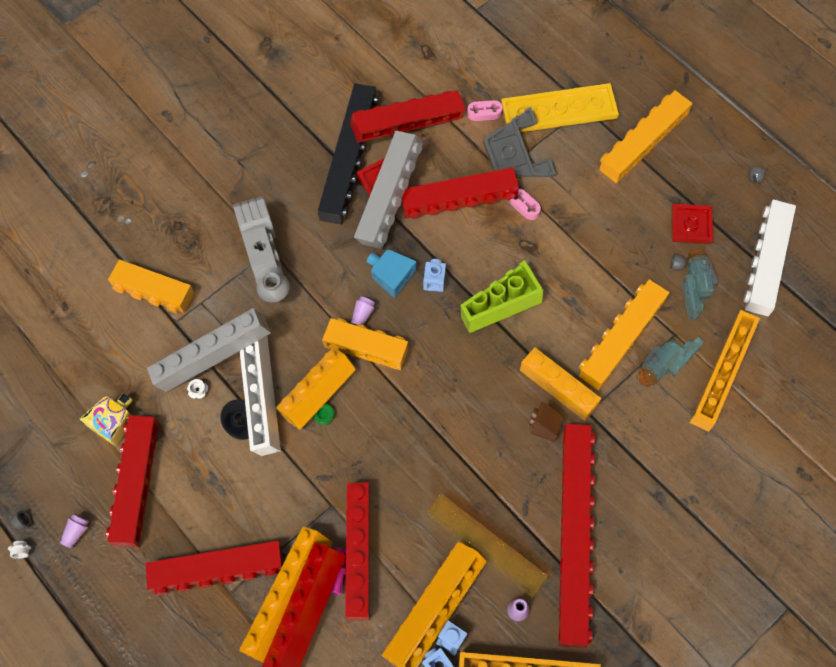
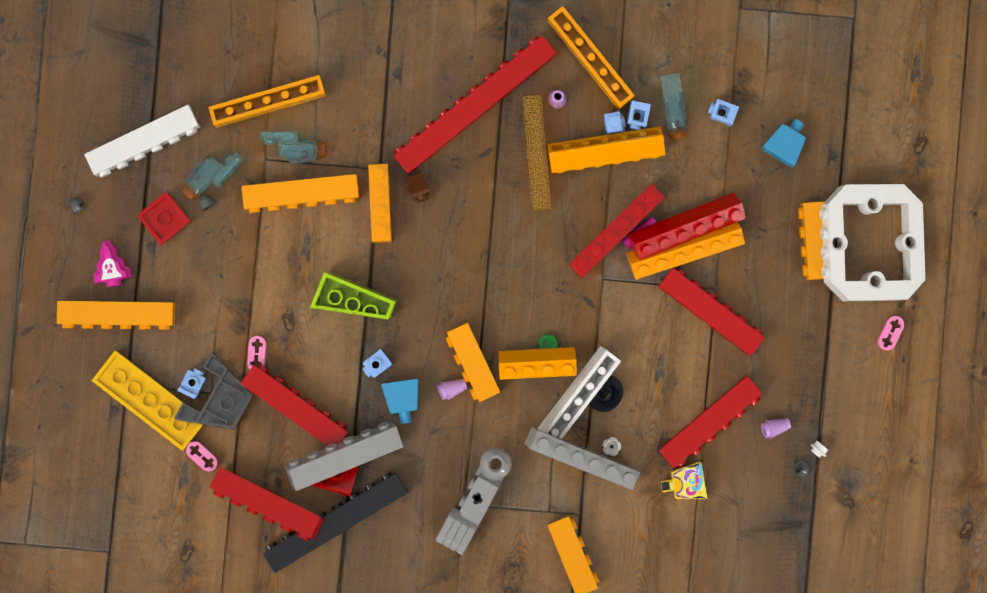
camera: 135 degrees left, 20 degrees up
none -> dark pink rock [94,240,132,288]
none -> light blue brick [177,368,207,399]

